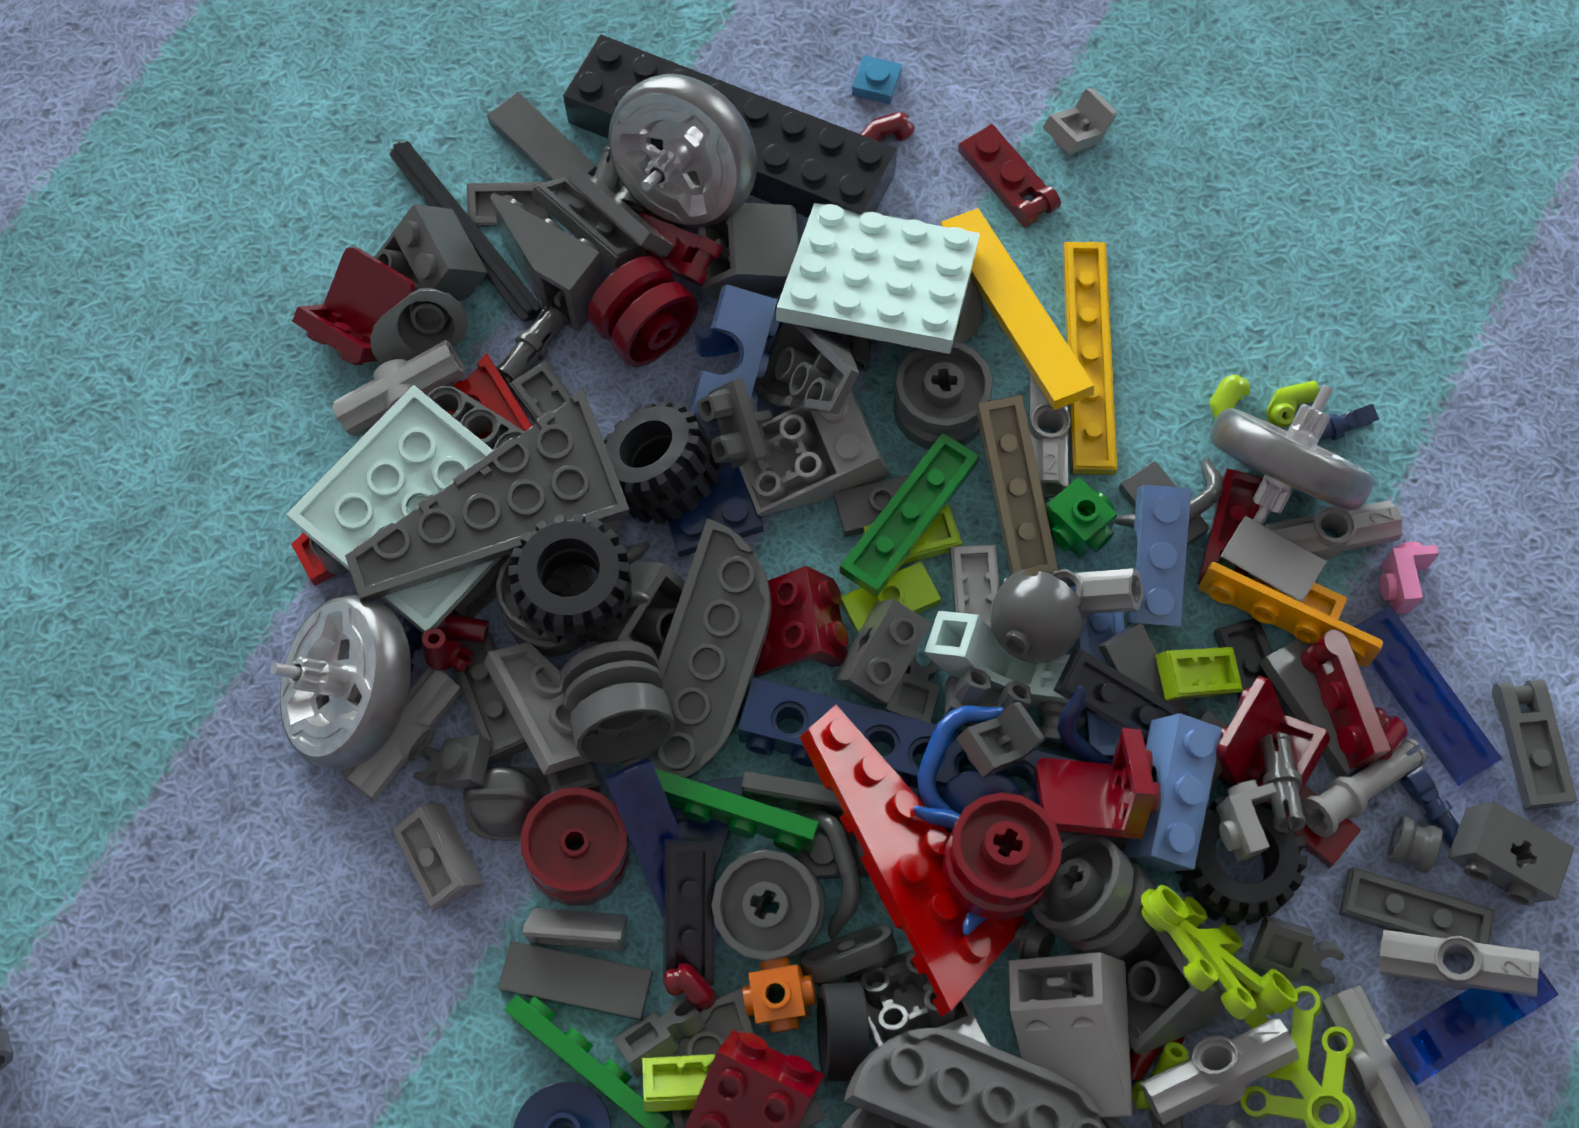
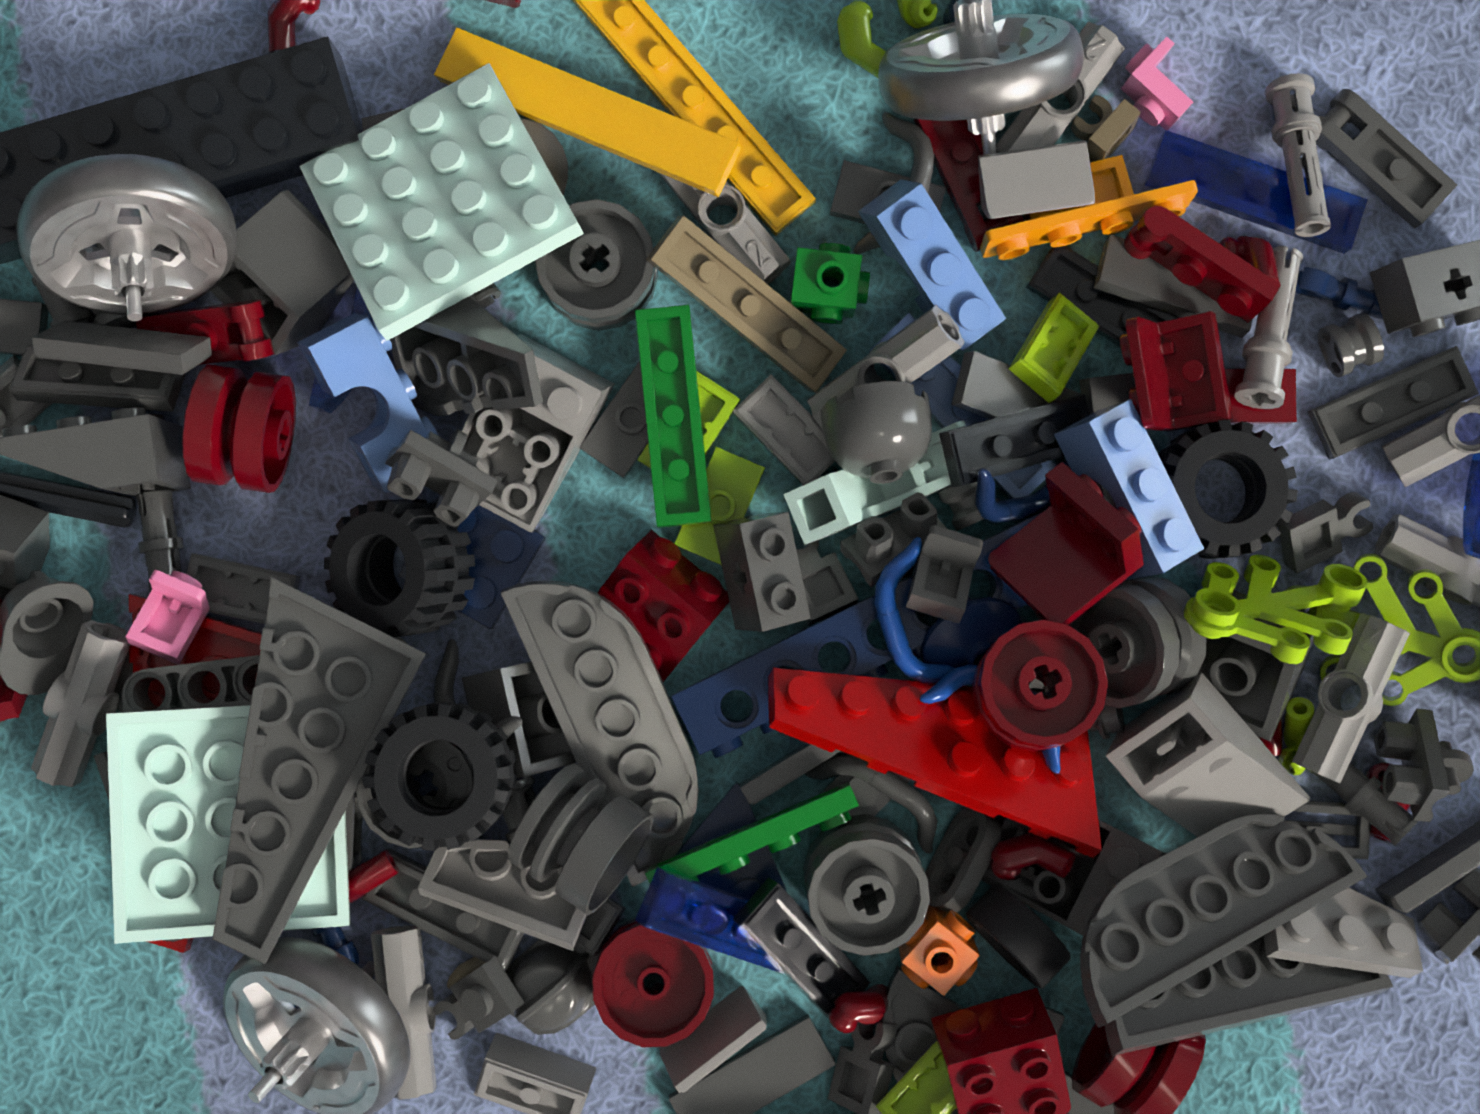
camera: 45 degrees left, 20 degrees up
dark red arm [422,628,474,672] -> none
light grey bracket [1216,780,1277,862] -> none
dark grey pin [1260,733,1306,833] -> none
none -> bright pink bracket [125,570,210,665]
none -> dark red arm [991,833,1075,880]
none -> dark tan tile [1071,95,1141,162]
none -> light grey pin [1265,73,1331,237]

